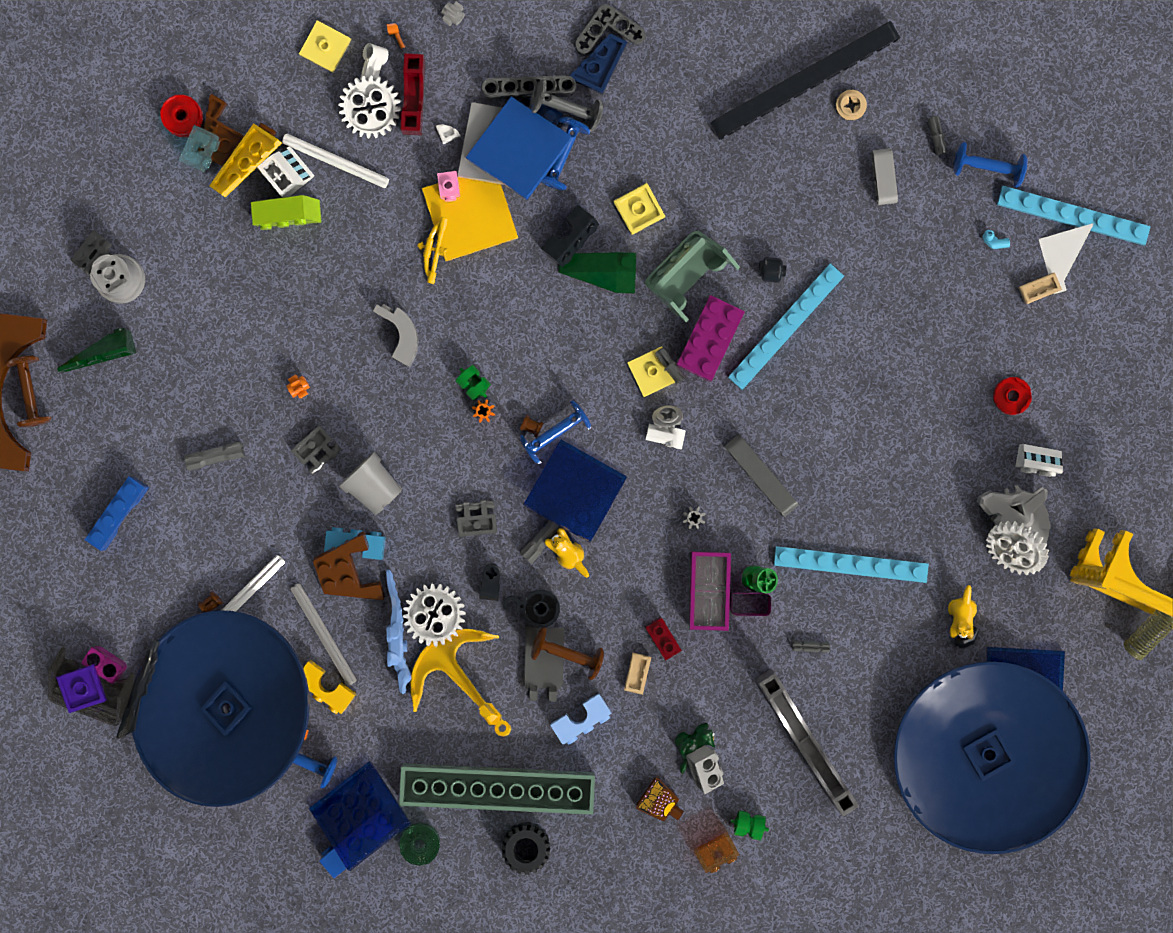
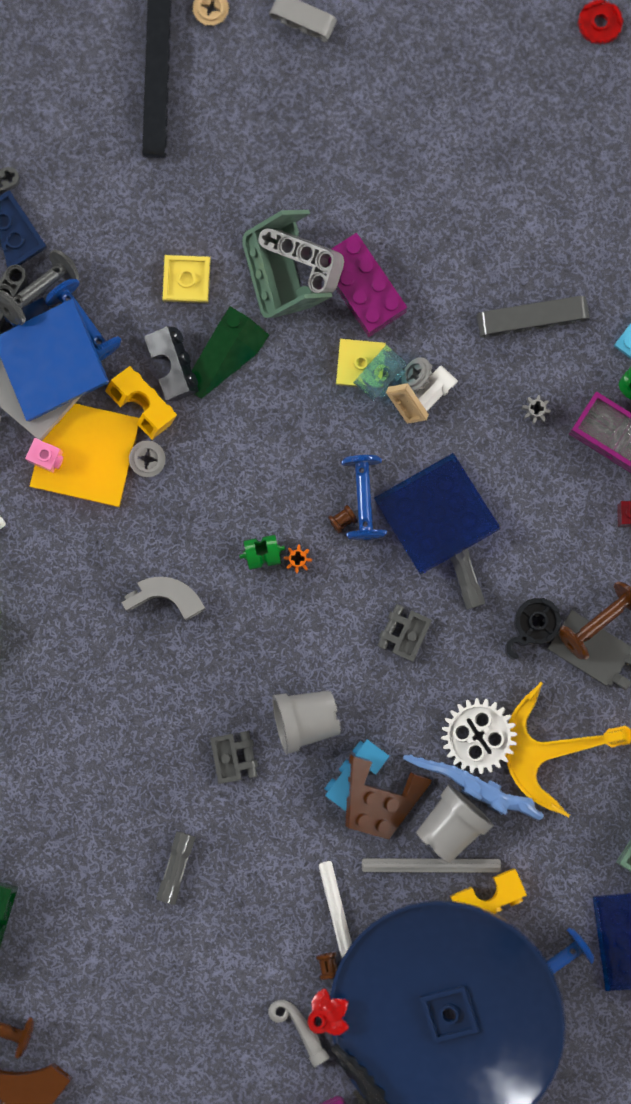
camera: 60 degrees left, 5 degrees down
blue arch [85,476,149,551] -> none
orange gear [286,374,310,398] -> none
yellow piece [417,217,448,284] -> none
black piece [479,563,500,601] -> none
yellow animal [545,528,589,578] -> none
dark grey axle [655,348,686,384] -> none
medium azure plate [728,264,844,390] -> none
black head [758,257,787,283] -> none
none -> yellow arch [105,366,177,440]
none -> light grey gear [128,441,166,477]
none -> light grey beam [259,228,344,293]
none -> light grey plant [268,1000,330,1067]
none -> red plate [308,989,349,1035]
none -> clear light blue brick [353,345,407,401]
none -> tan plate [386,383,429,424]
none -> light grey piece [416,784,494,863]

